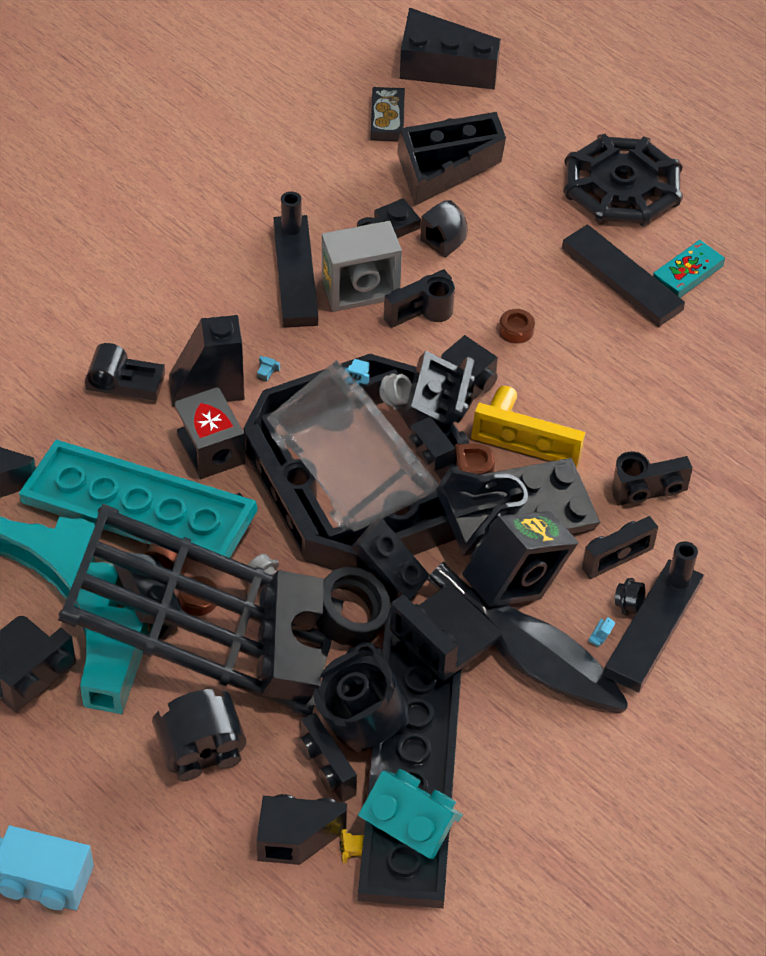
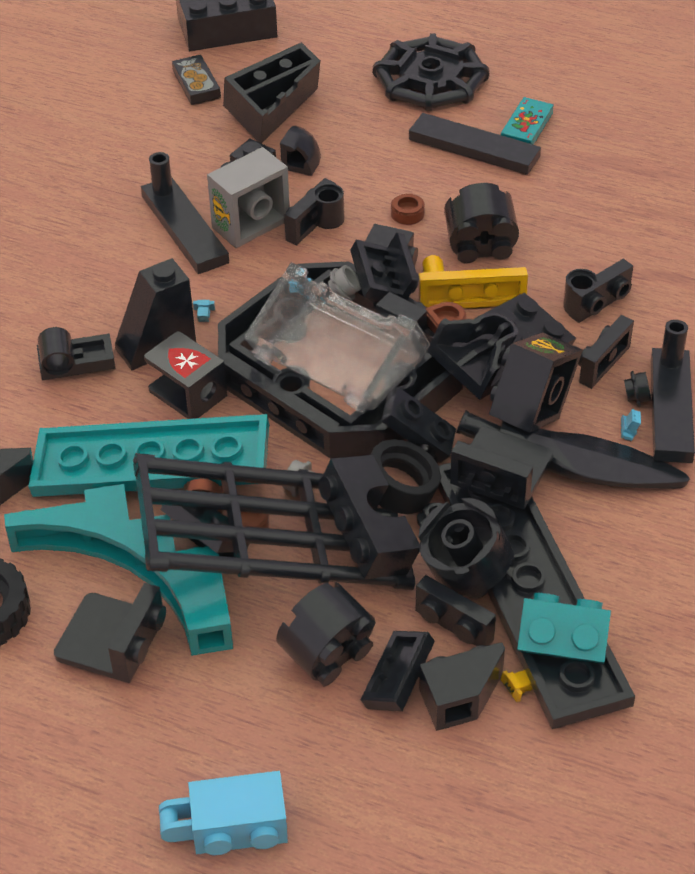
camera: 20 degrees left, 5 degrees down
none -> black plate [360,631,435,712]
none -> black brick [444,183,519,263]

